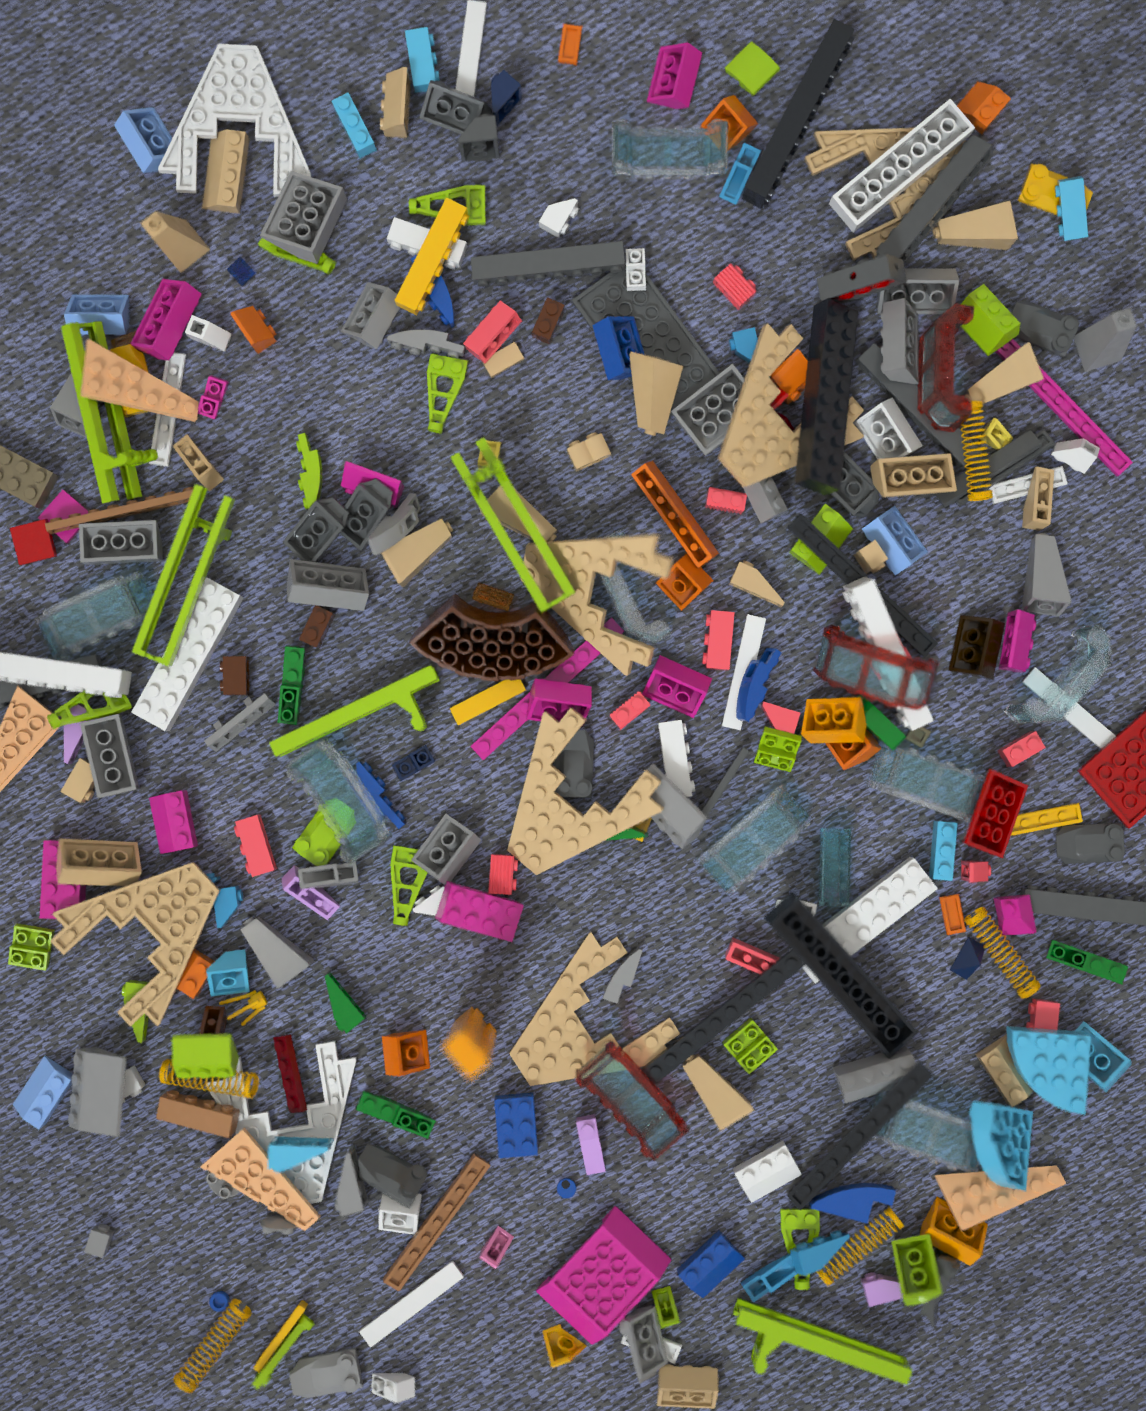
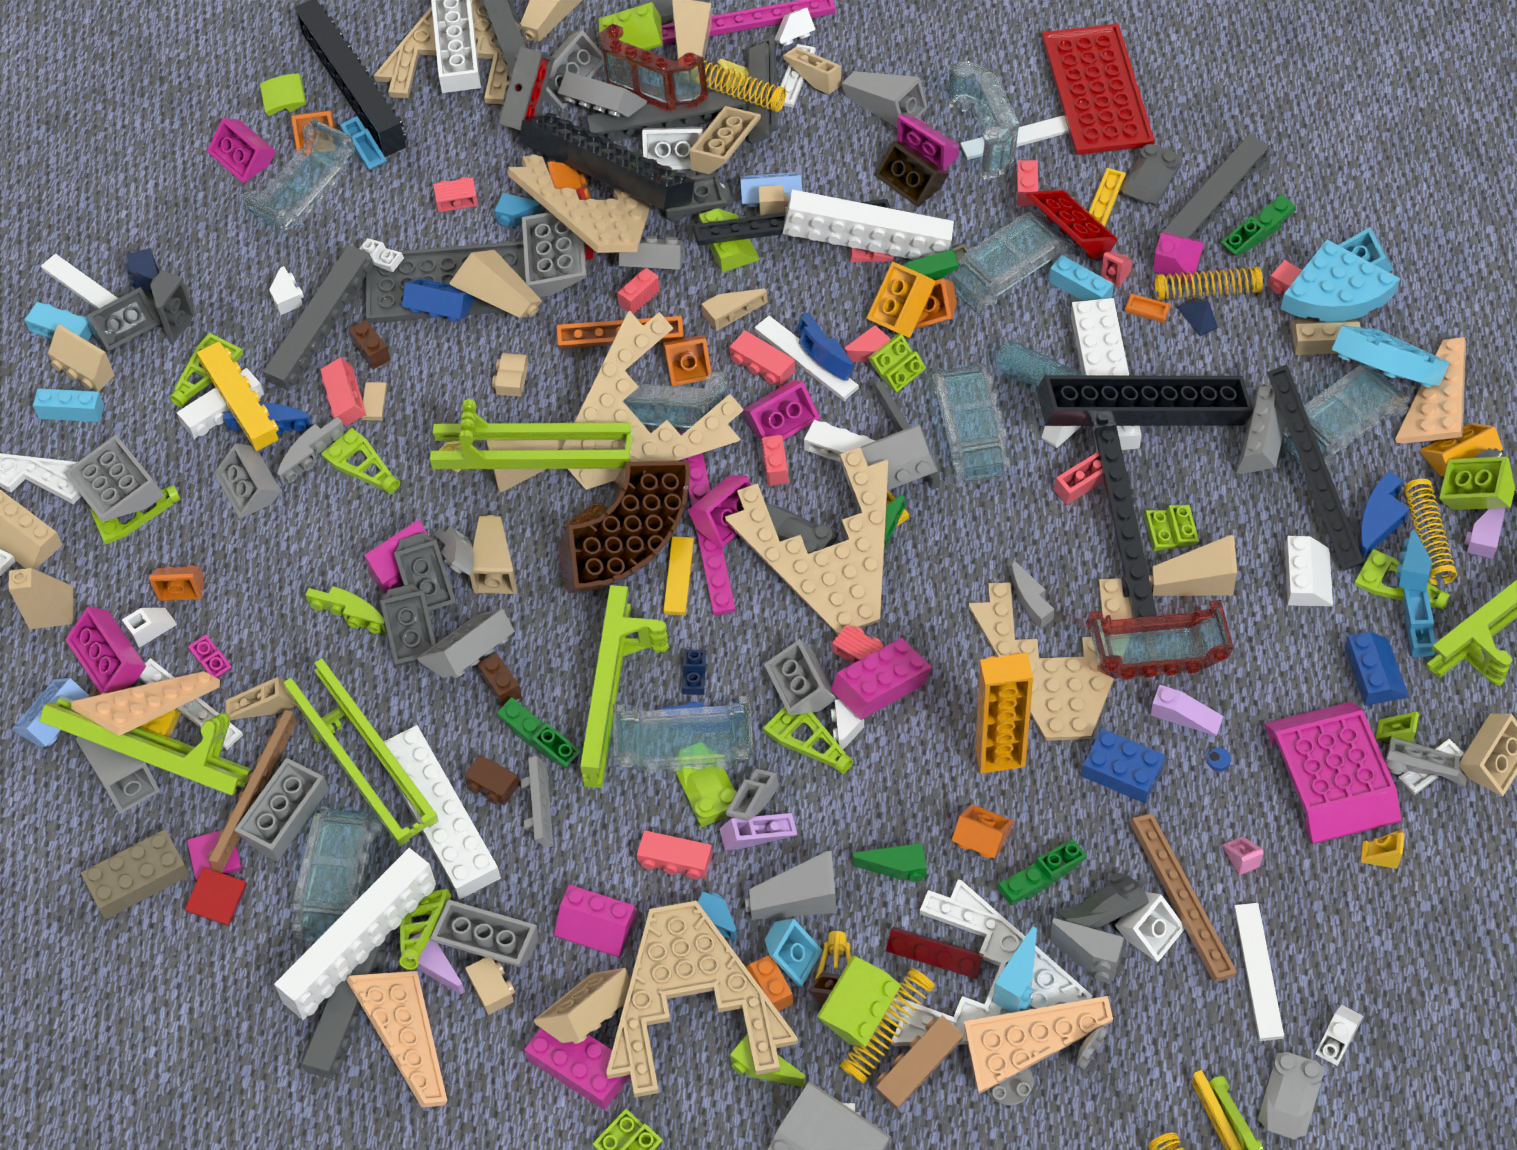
camera: 55 degrees left, 30 degrees down
clear blue slope [227,257,256,286] -> none
orange tile [558,24,582,65] -> none
windscreen [813,624,939,710] -> none

